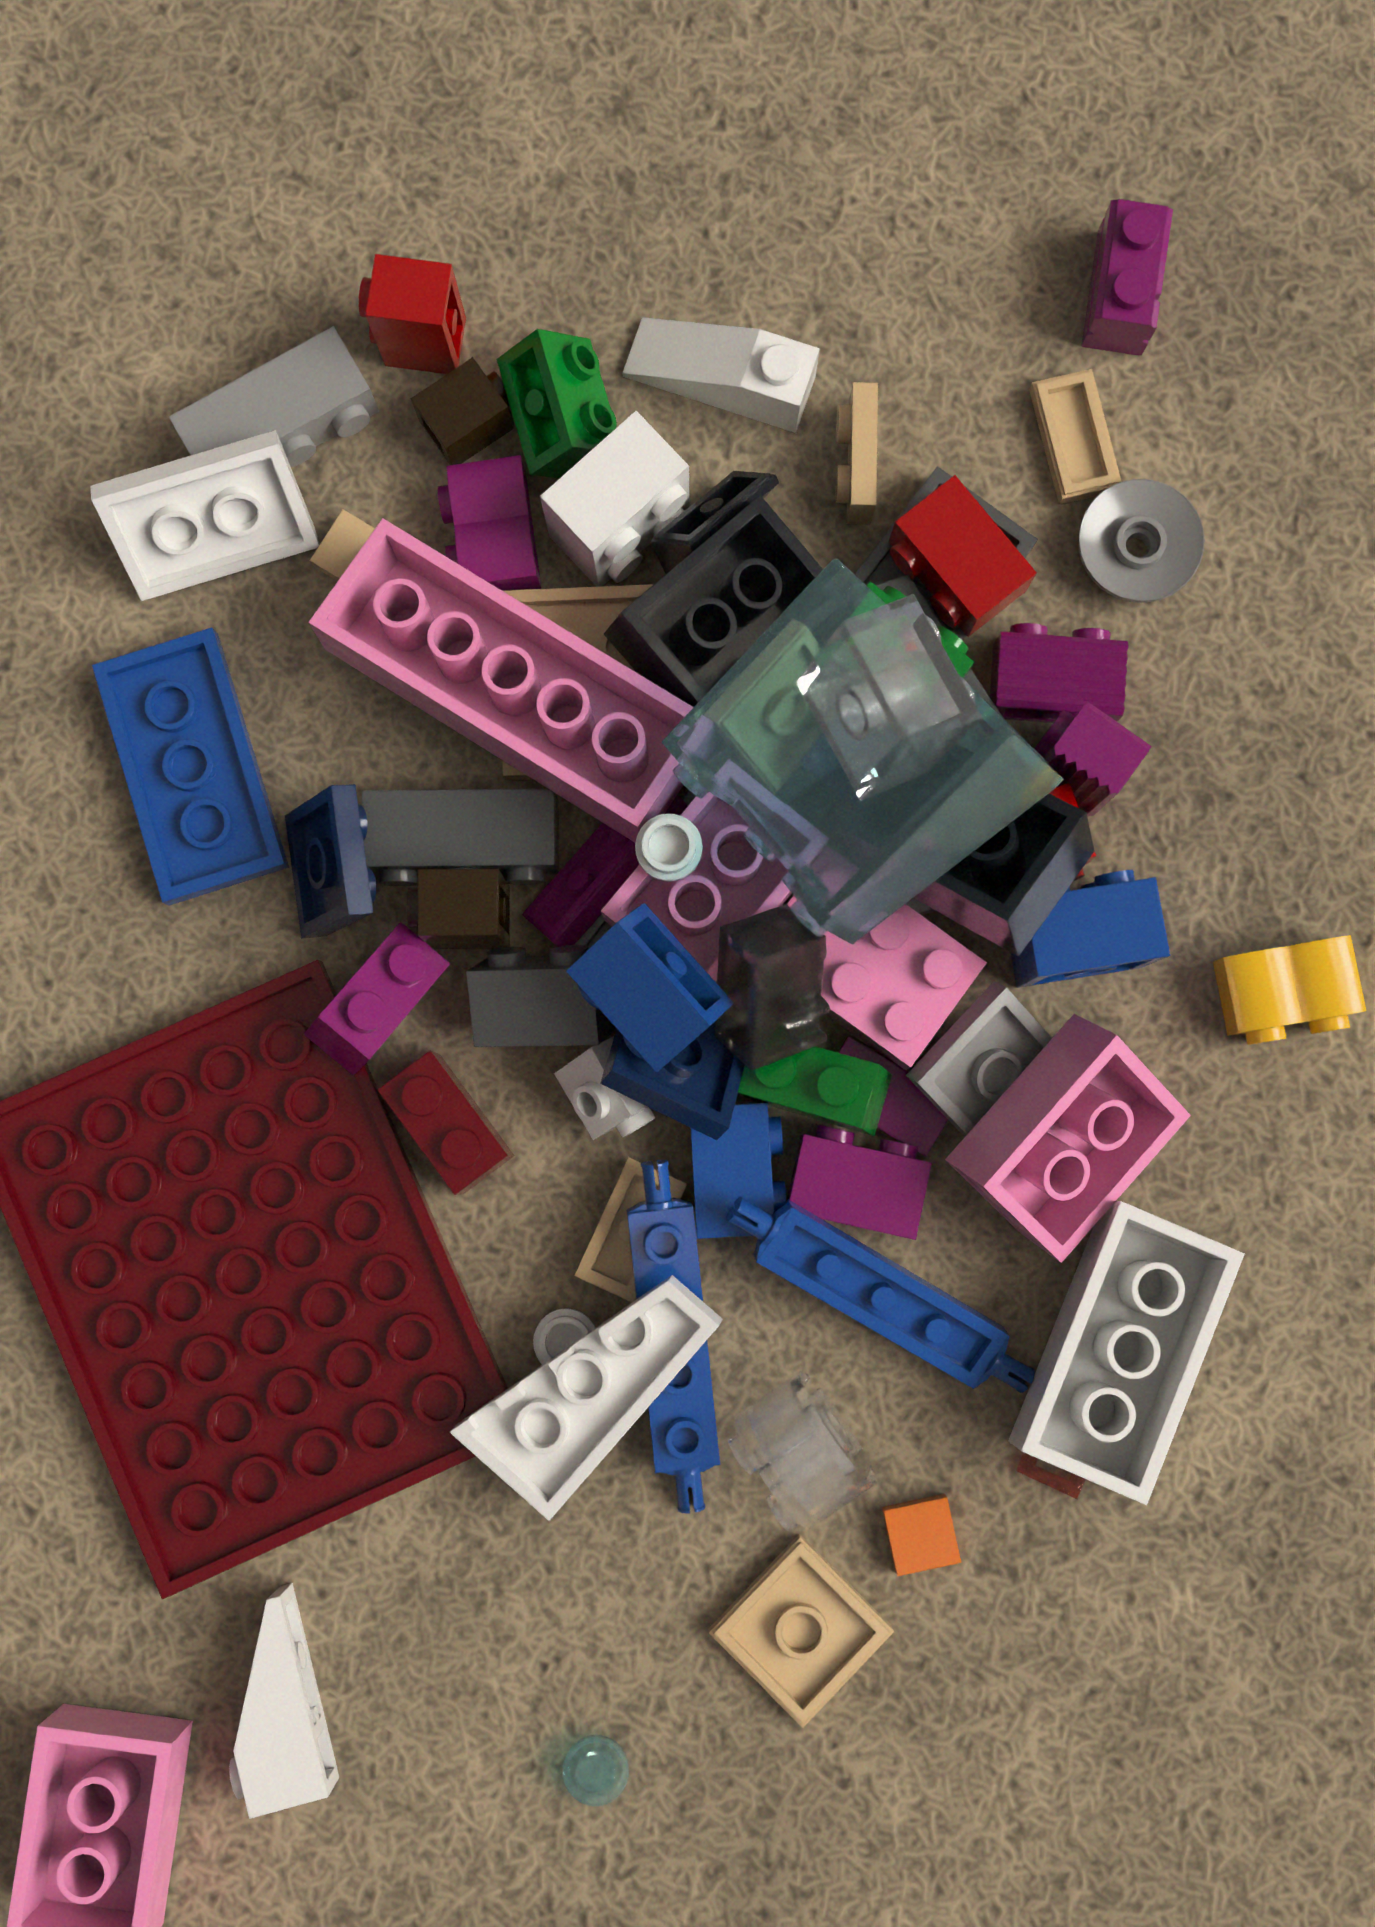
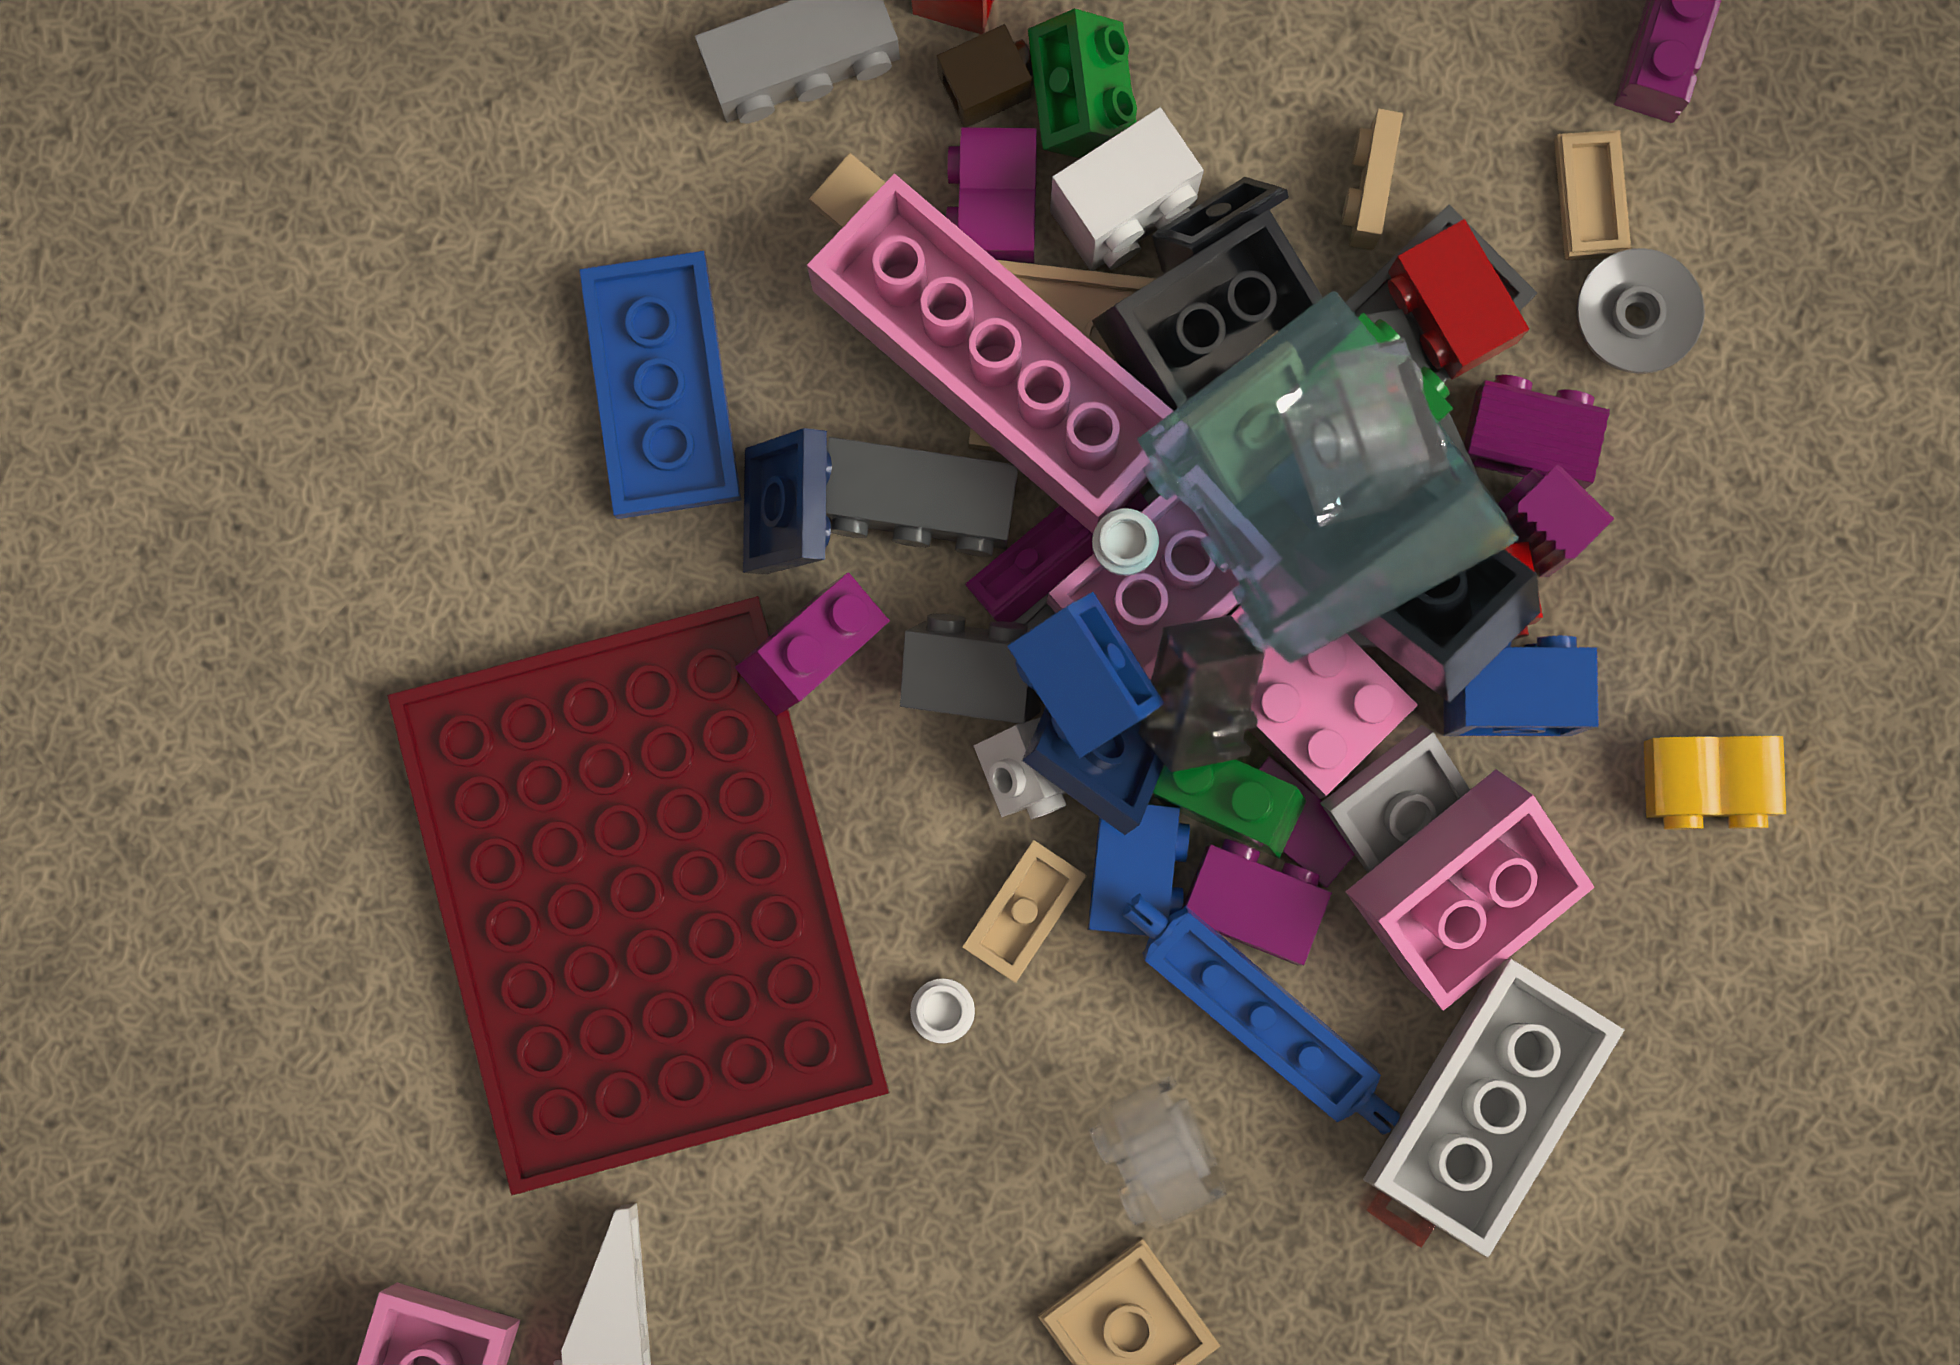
camera: 10 degrees right, 0 degrees up
white plate [90,430,319,601] -> none
dark red brick [378,1050,515,1195] -> none
dark brown brick [407,869,510,949] -> none
white wing [450,1275,723,1521] -> none
white slope [622,317,820,433] -> none
blue plate [627,1160,720,1514] -> none
orange tile [881,1494,961,1576] -> none

